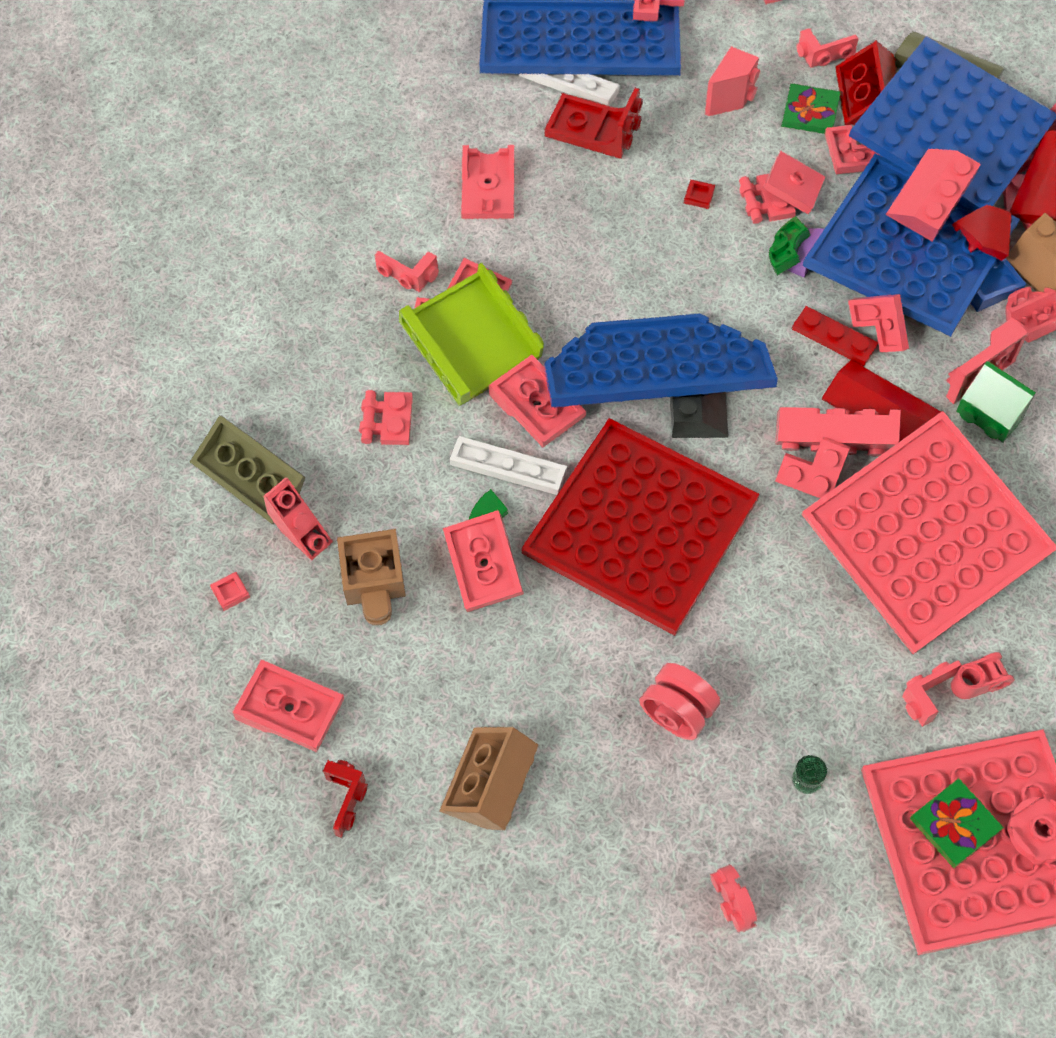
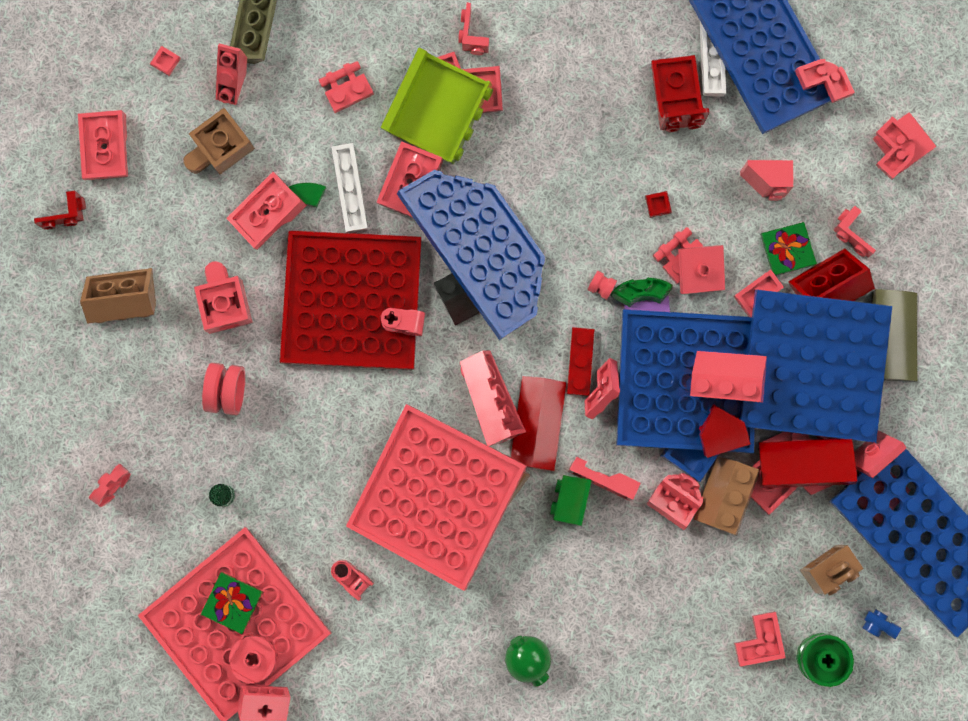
camera: 65 degrees right, 20 degrees up
coral piece [461,145,515,219] -> none
coral plate [775,437,851,498] -> none
coral bracket [902,660,962,727] -> none
none -> coral brick [194,261,253,334]
none -> coral piece [381,308,425,336]
none -> coral wheel [587,271,617,300]

